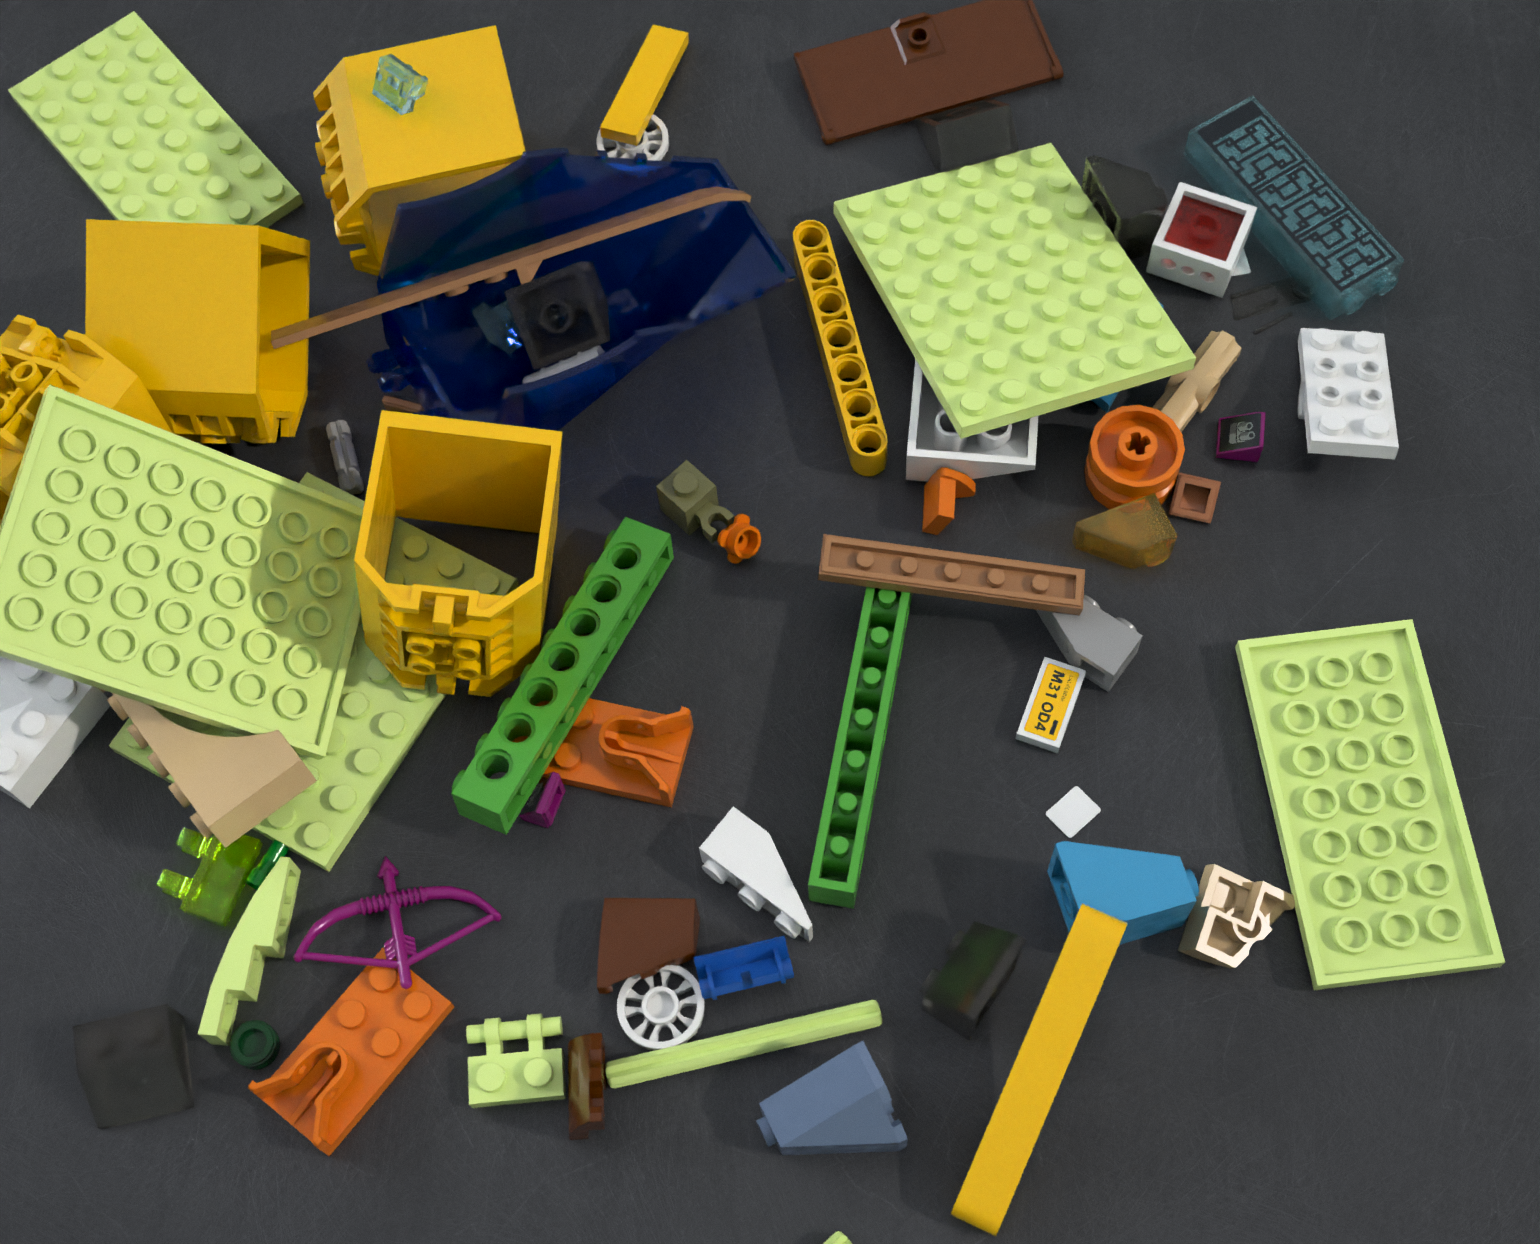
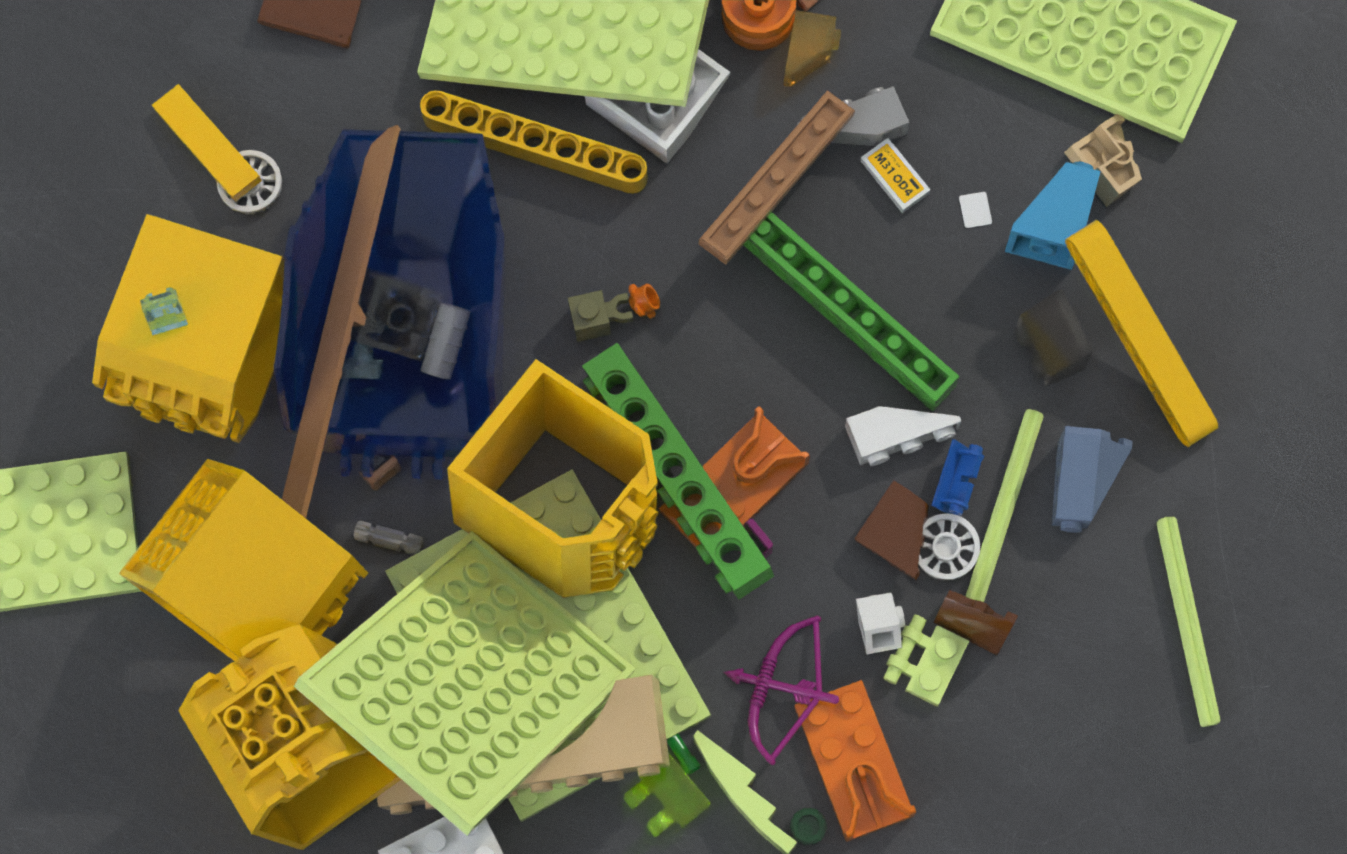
camera: 60 degrees left, 10 degrees up
orange tile [922,467,976,535] -> none
none -> white brick [856,593,905,654]

